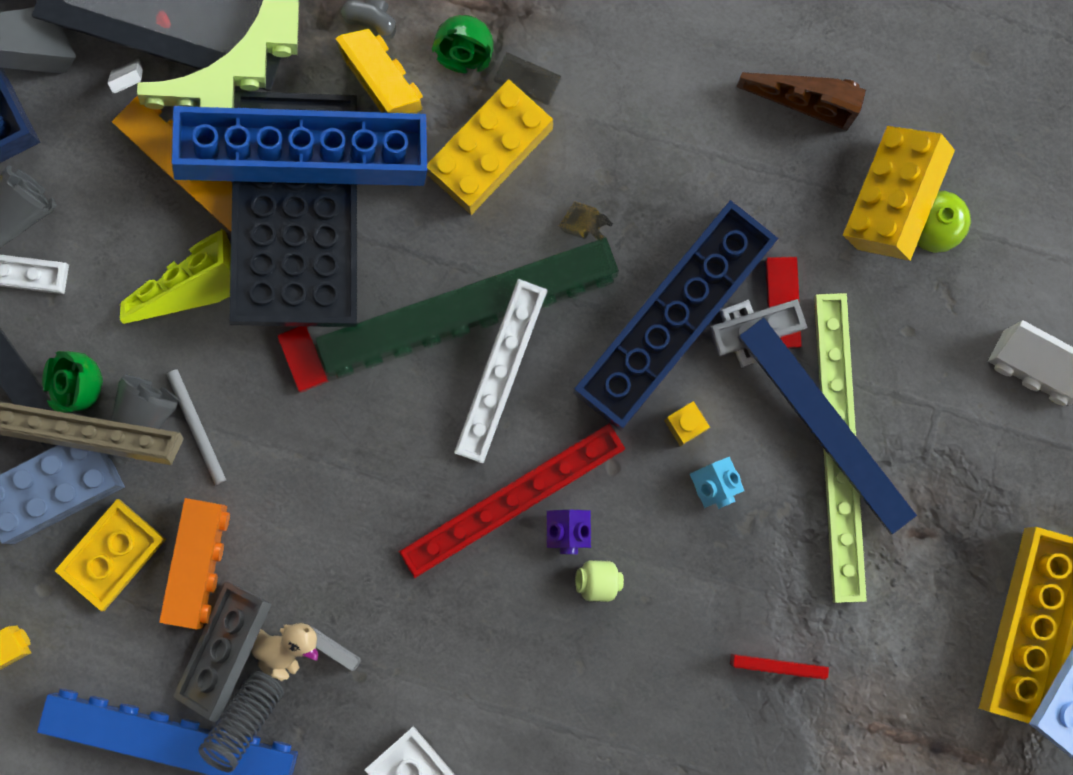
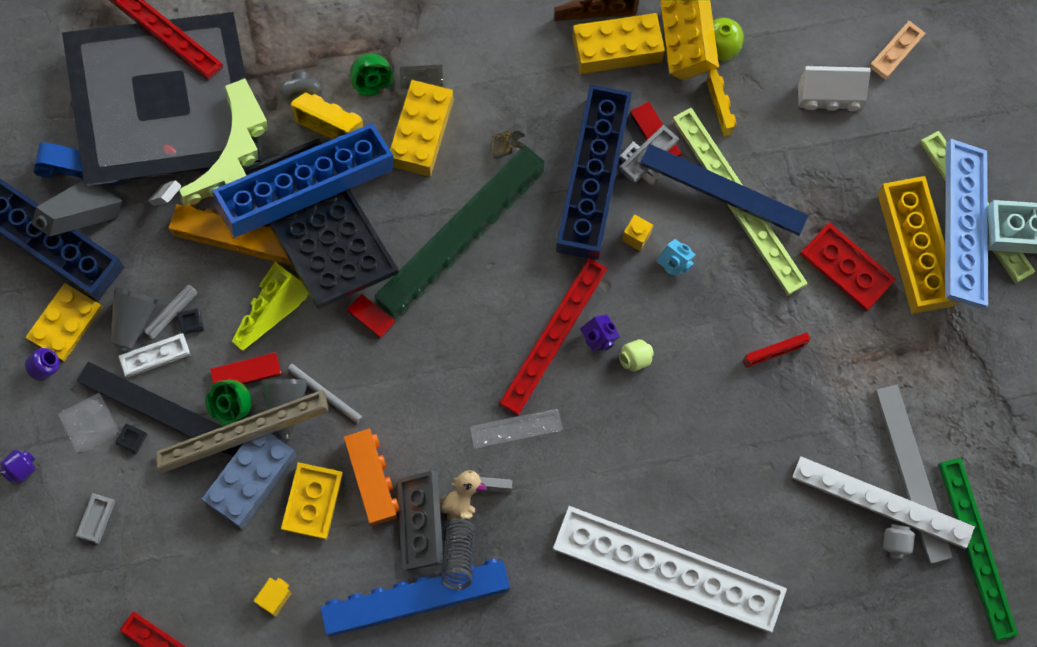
camera: 30 degrees left, 10 degrees down
white tile [454,279,547,463] -> none
none -> light grey axle [144,285,197,339]
none -> black tile [177,308,204,335]
none -> red tile [210,352,282,385]
none -> clear plate [470,409,563,450]
none -> yellow brick [572,13,665,74]
none -> yellow plate [706,69,736,137]
none -> red plate [800,222,896,312]

